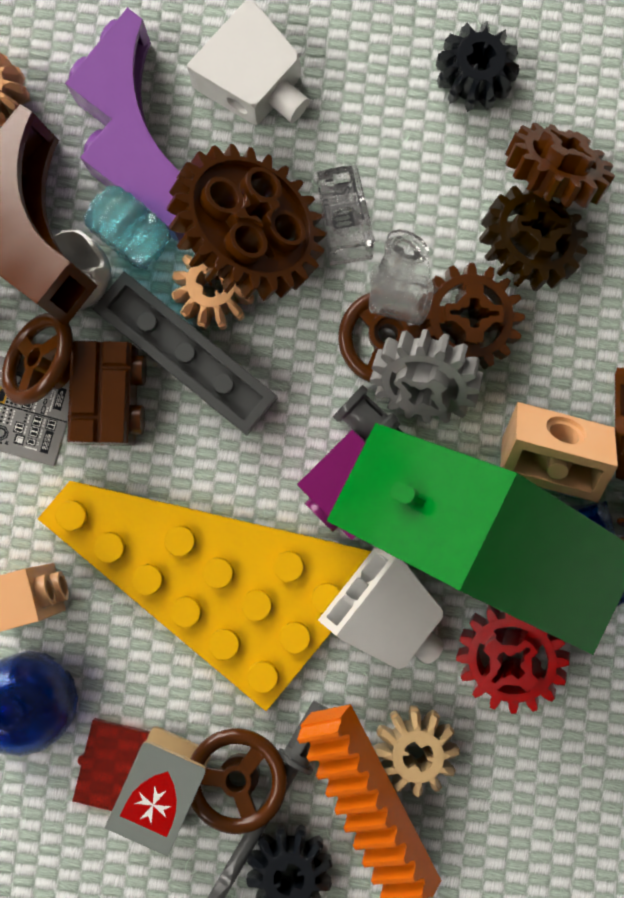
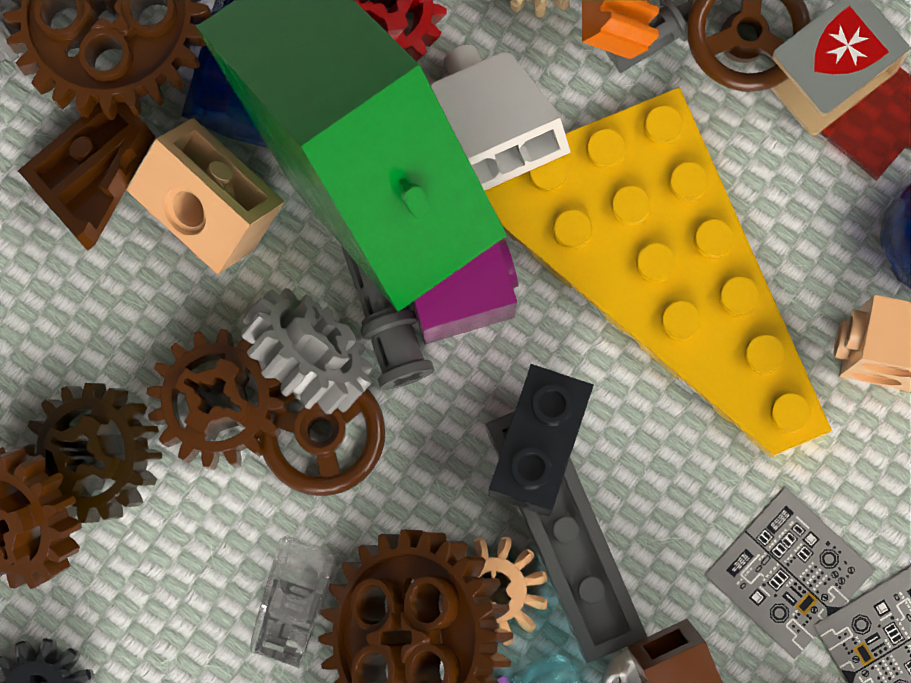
camera: 150 degrees left, 5 degrees down
reddish brown piece [1,313,73,405] -> none
reddish brown brick [67,341,147,446] -> none
clear piece [369,229,434,325] -> none
none -> black brick [488,364,594,517]

